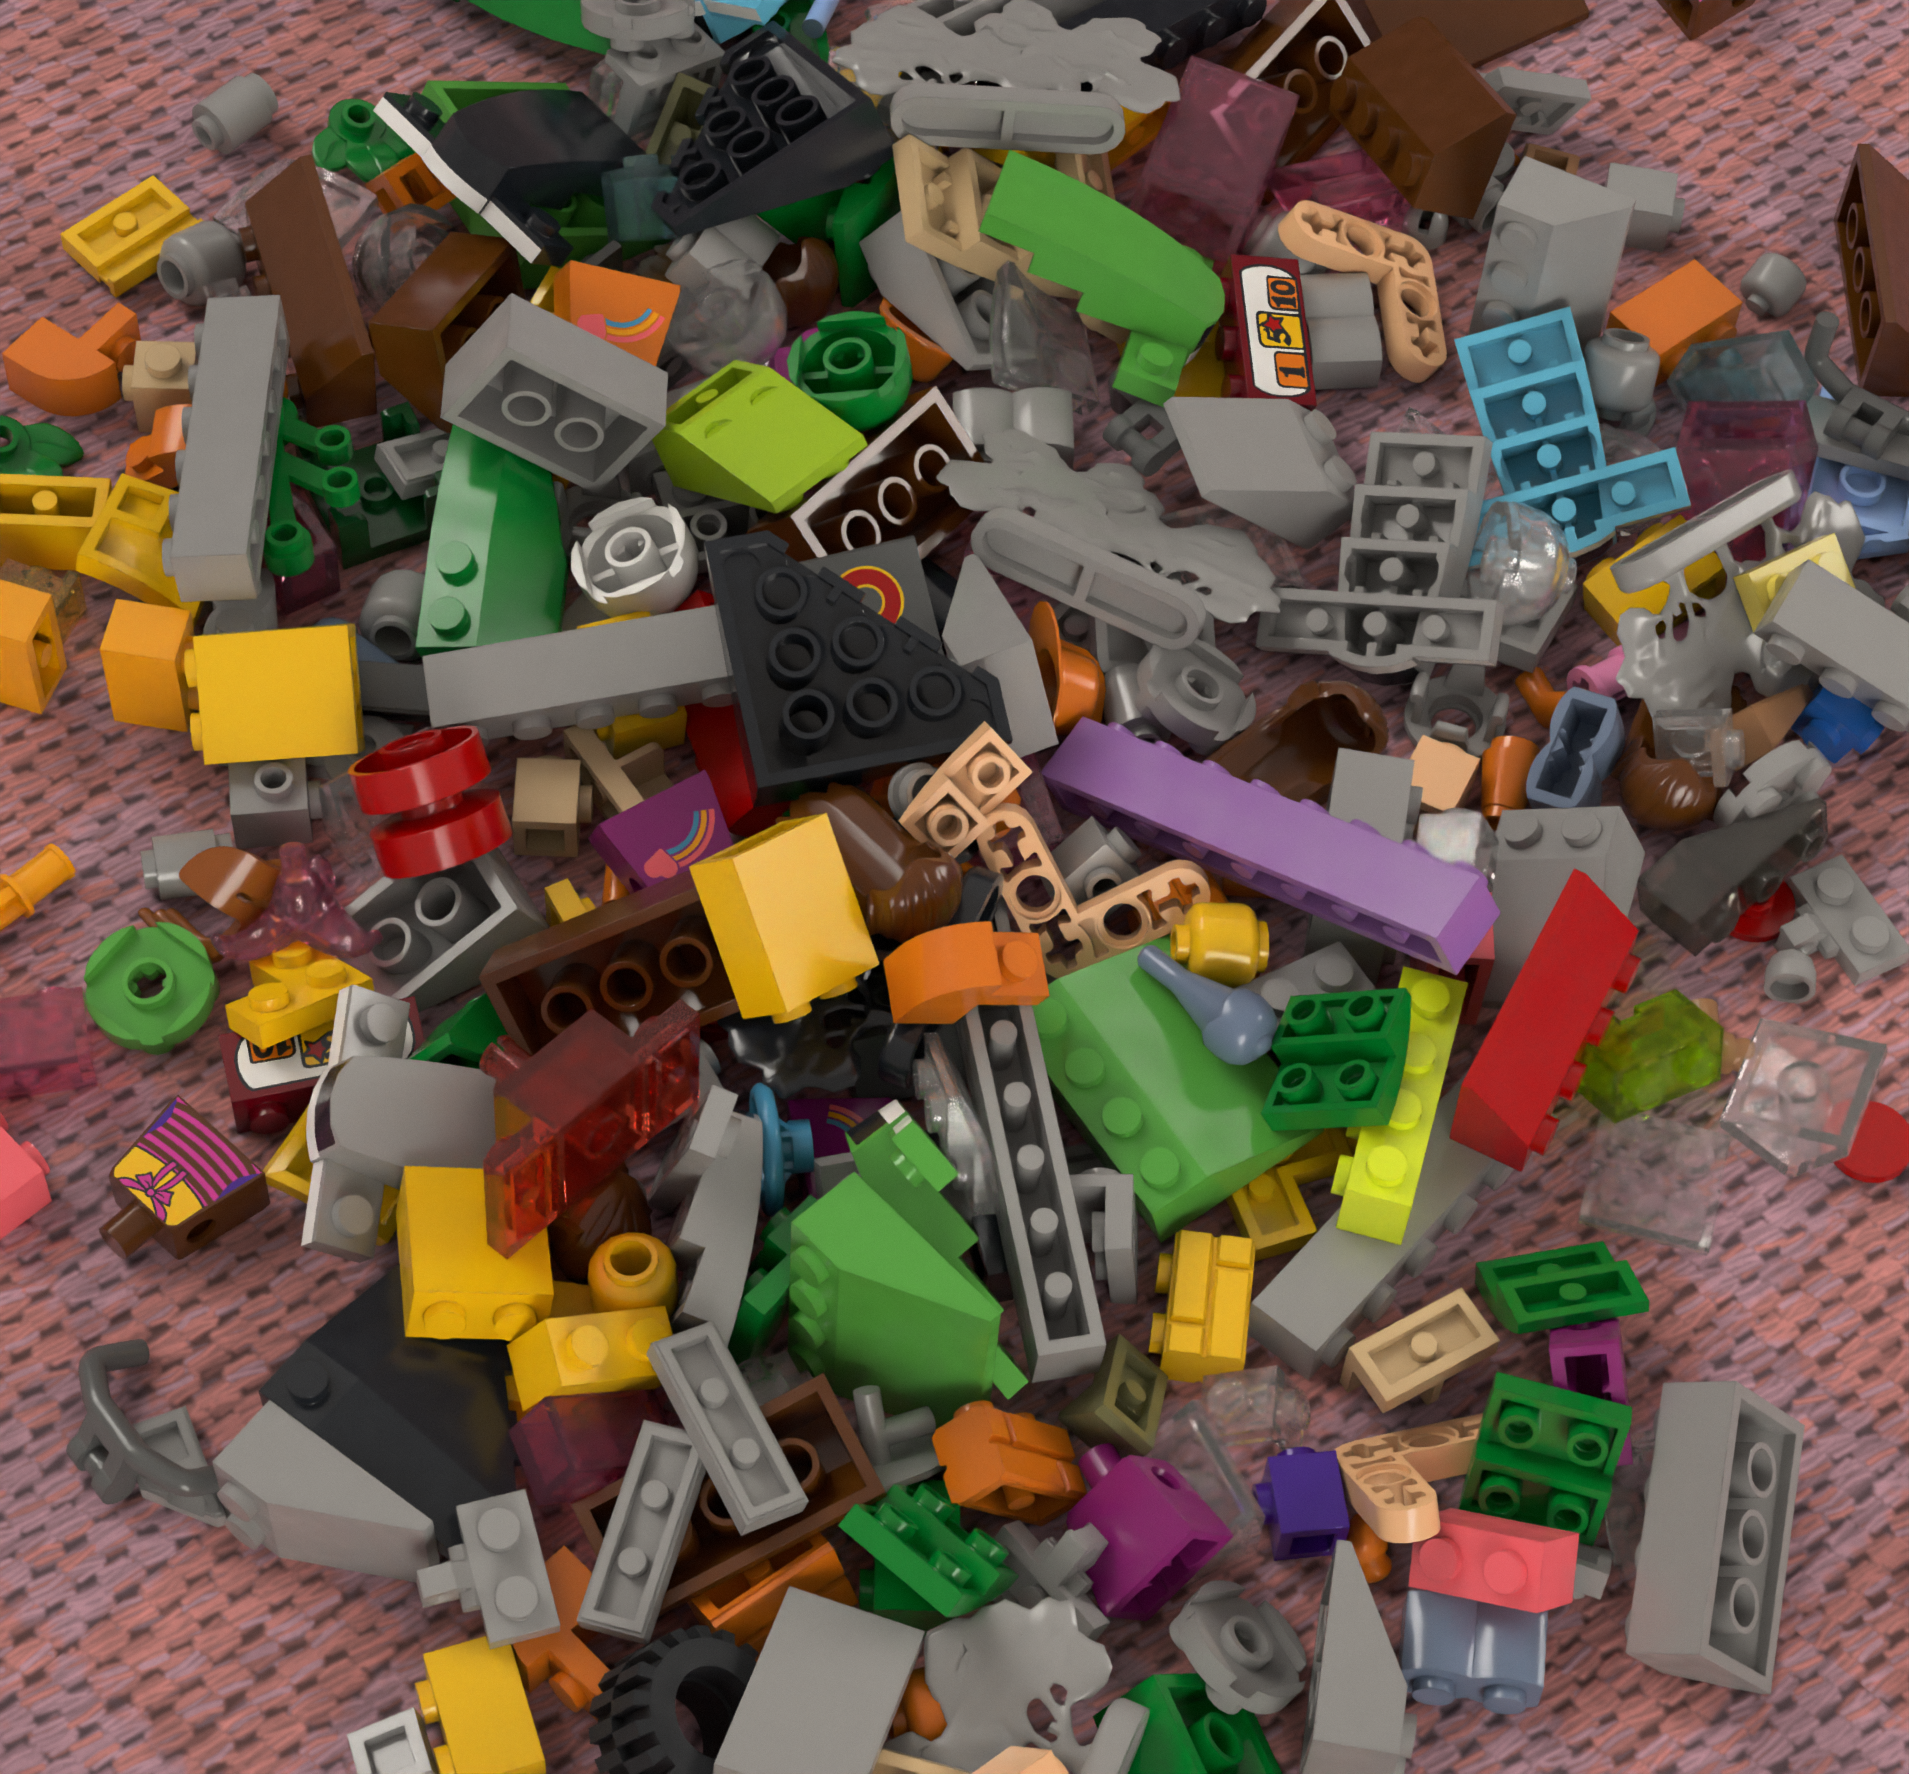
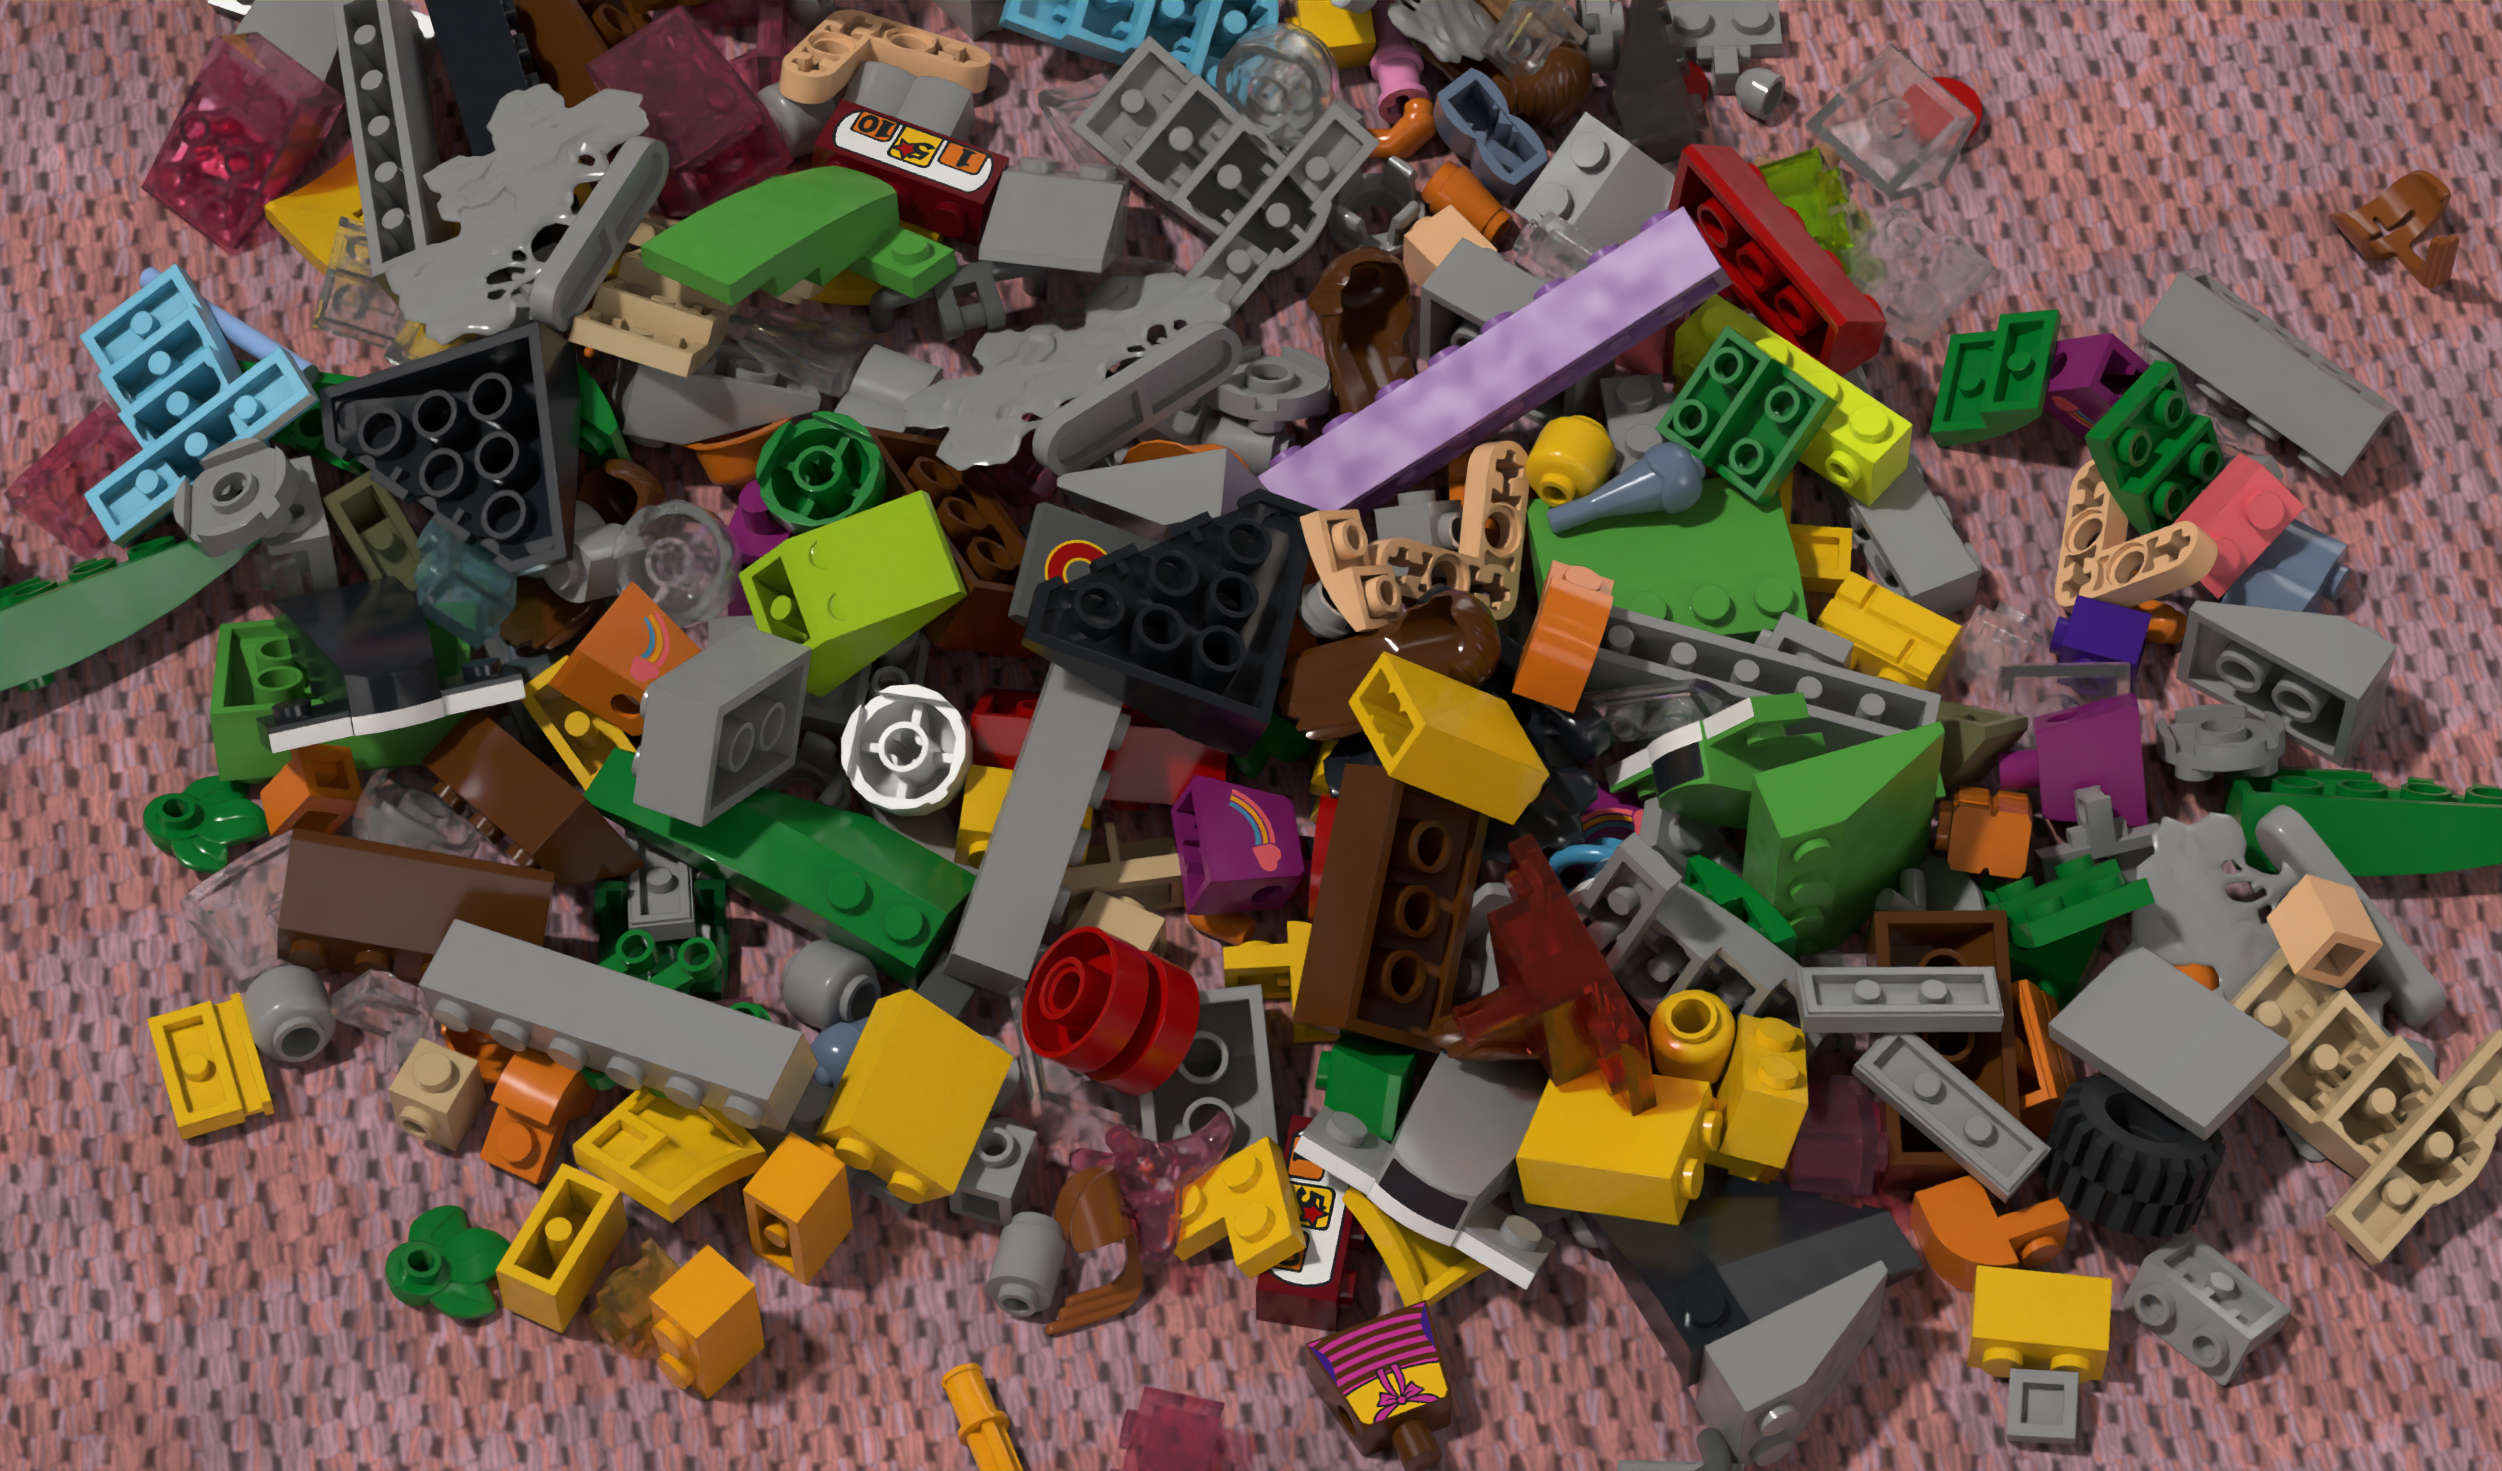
camera: 60 degrees left, 0 degrees up
orange brick [2,302,141,416] -> none
bright green plate [84,922,220,1055] -> none
light grey brick [192,73,278,154] -> none
light grey hinge [416,1489,560,1649] -> none
tan panel [1340,1287,1500,1414] -> none

